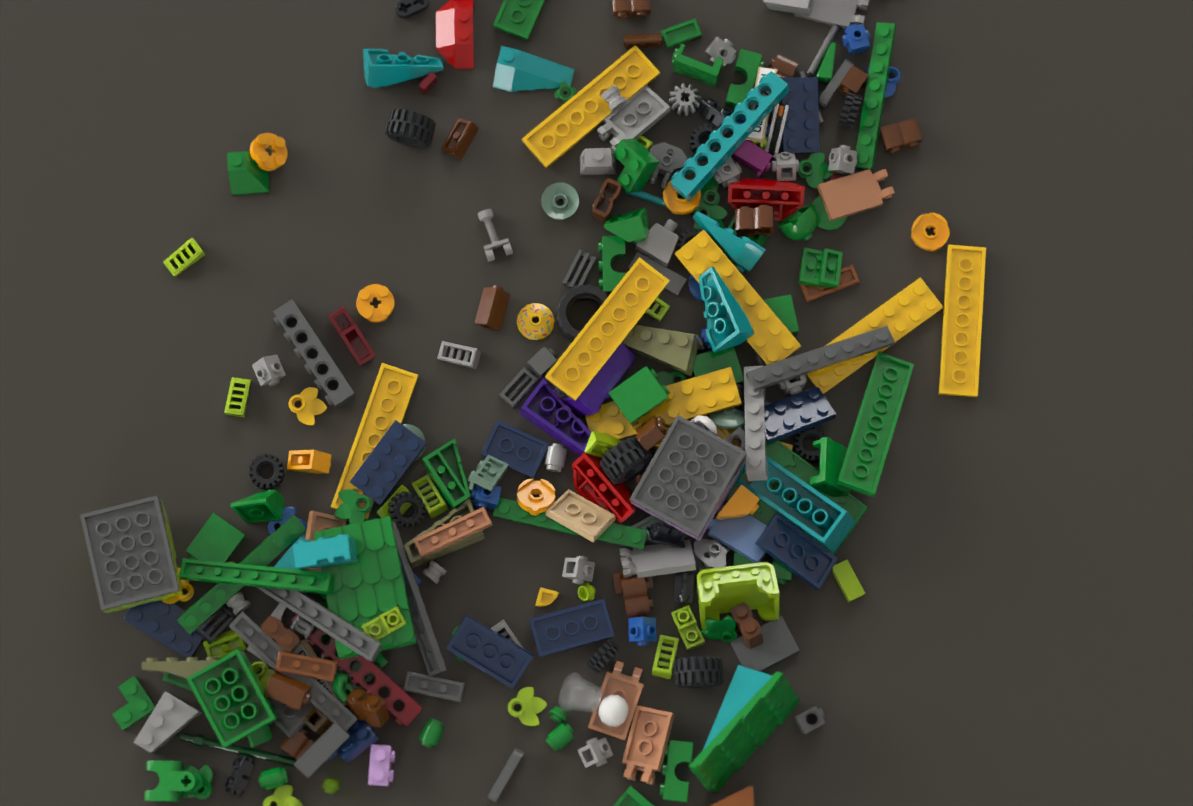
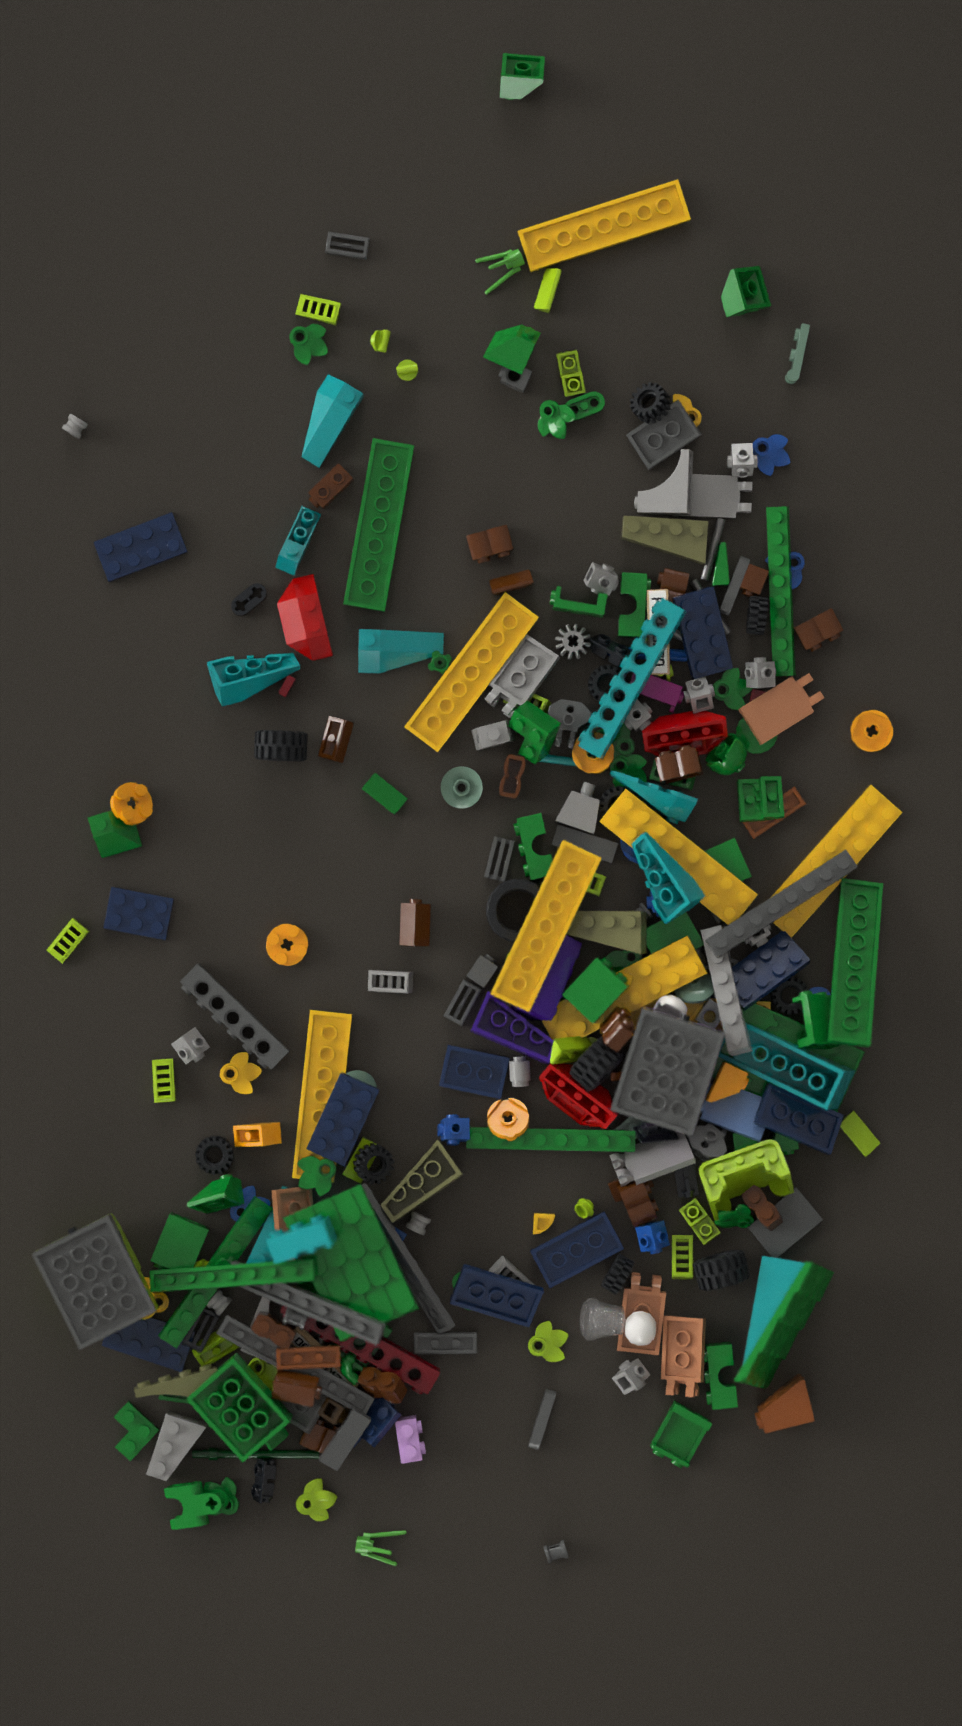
camera: 10 degrees left, 10 degrees up
green brick [258,767,289,791] -> none
clear neon green plate [321,778,340,794] -> none
dark red slope [327,306,376,366] -> none
lime slope [361,606,406,640] -> none
lime slope [411,474,448,519] -> none
nougat tile [413,507,492,558] -> none
green brick [419,718,444,749] -> none
green wedge [422,438,470,510] -> none
sand green bracket [468,455,509,491] -> none
light grey bar [478,209,513,262] -> none
yellow dish [517,303,555,340] -> none
green brick [545,723,575,752] -> none
tan tile [546,489,616,542] -> none
green plate [549,706,568,724] -> none
light grey brick [562,556,595,585] -> none
light grey wheel [601,85,627,112] -> none
green slope [604,207,649,243] -> none
green tile [661,18,702,49] -> none
sticker [765,103,789,158] -> none
dark grey brick [794,706,826,735] -> none
blue brick [842,24,870,55] -> none
yellow plate [939,244,986,397] -> none
none -> dark blue plate [103,887,174,940]
none -> green slope [362,773,407,815]
none -> olive wedge [621,516,708,565]

